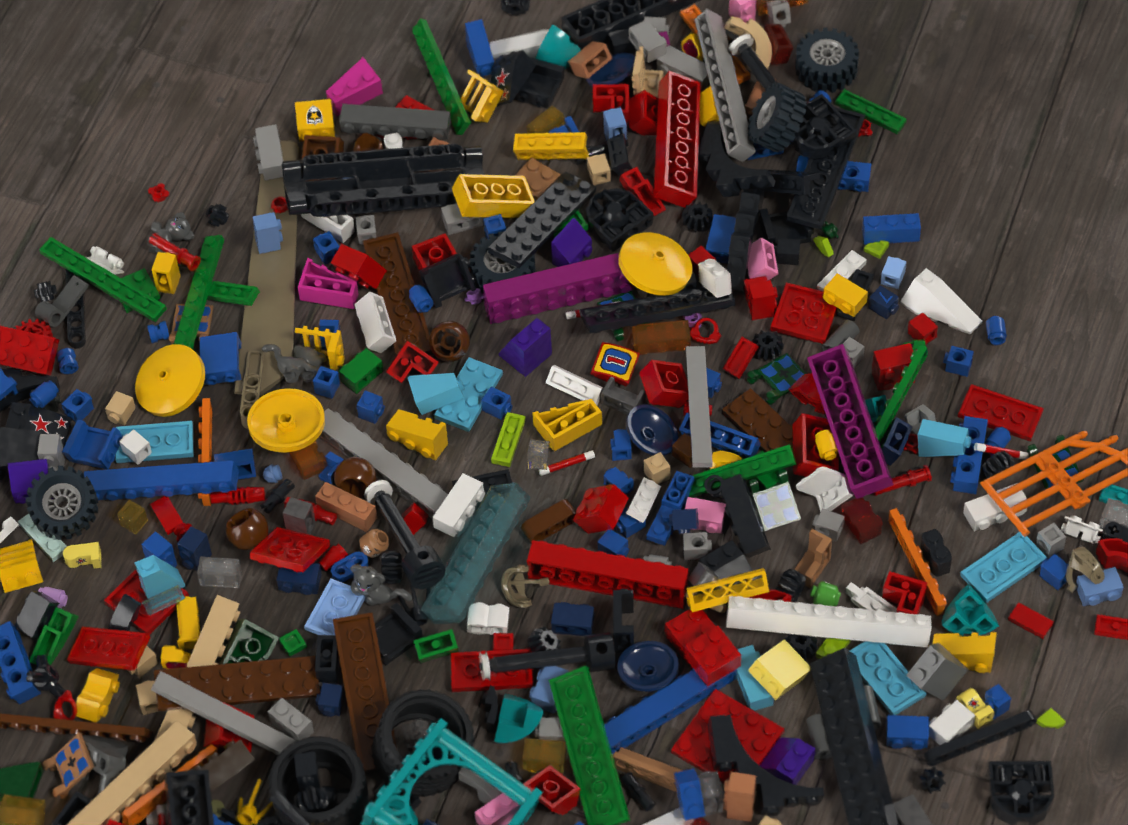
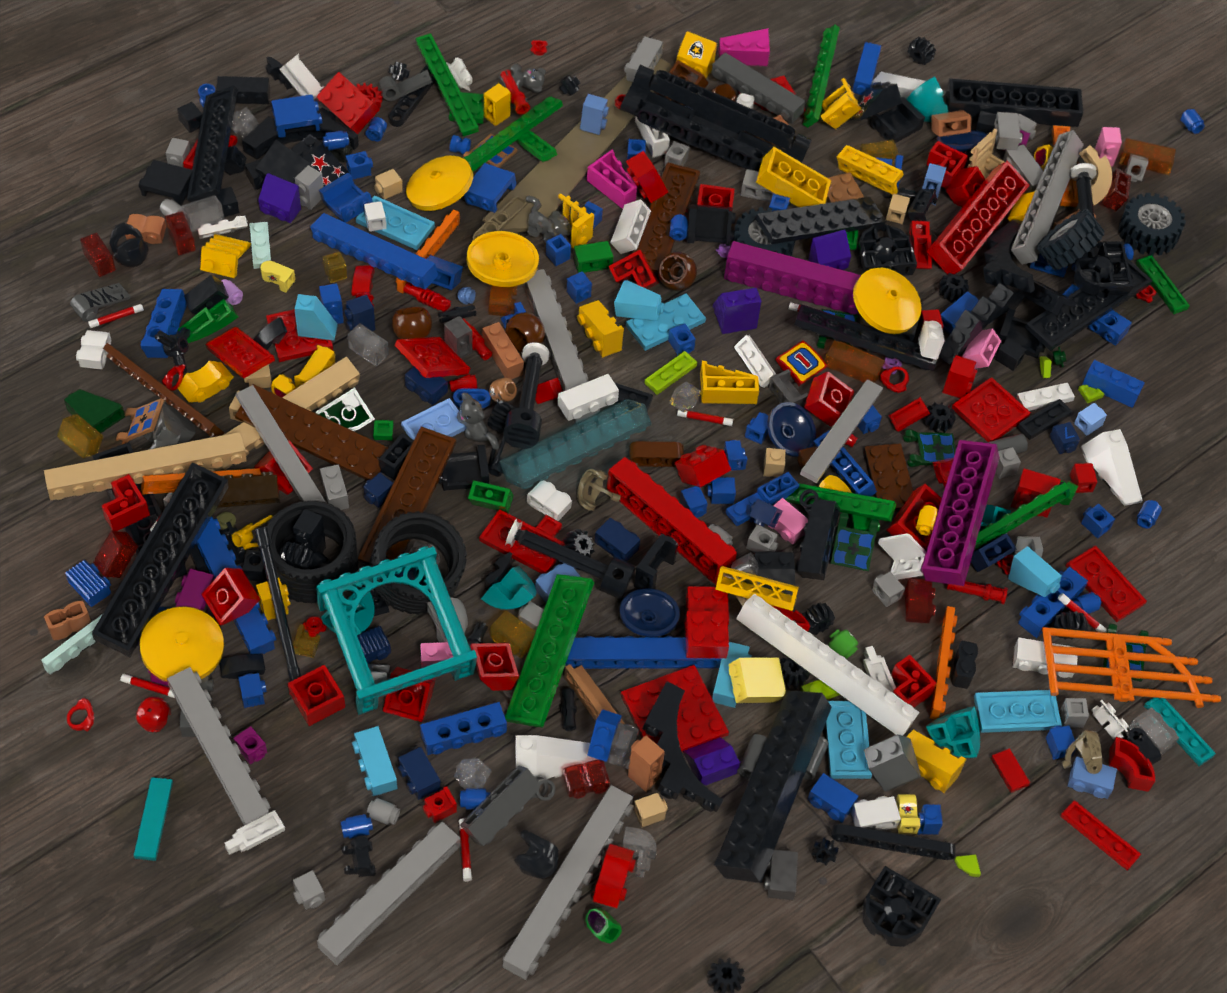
camera: 25 degrees right, 0 degrees up
black wheel [26,466,99,540] -> none
clear light blue tile [142,585,185,615] -> none
white plate [626,477,661,523] -> none
medium nougat panel [794,529,832,588] -> none
yellow brick [823,273,868,317] -> none

